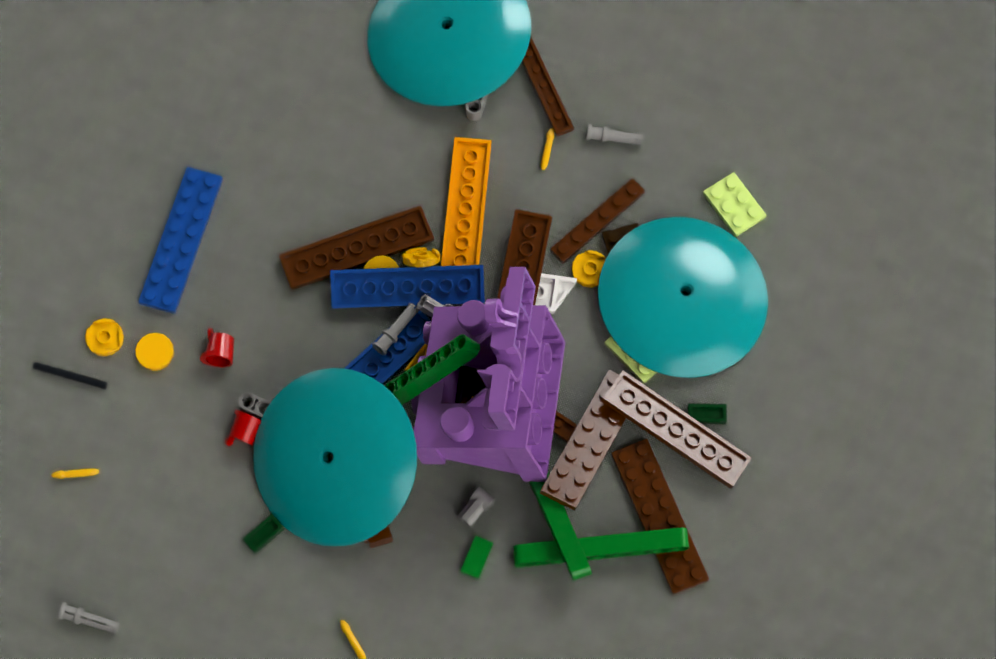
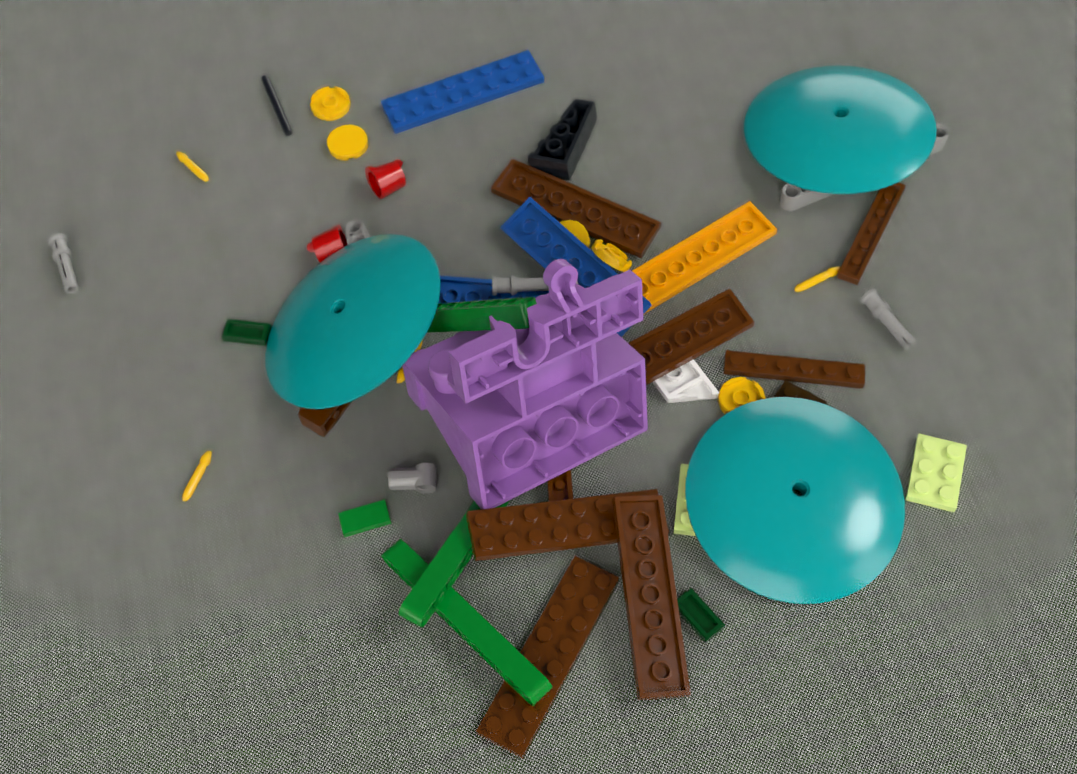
camera: 55 degrees right, 10 degrees down
none -> black wedge [527,99,598,181]

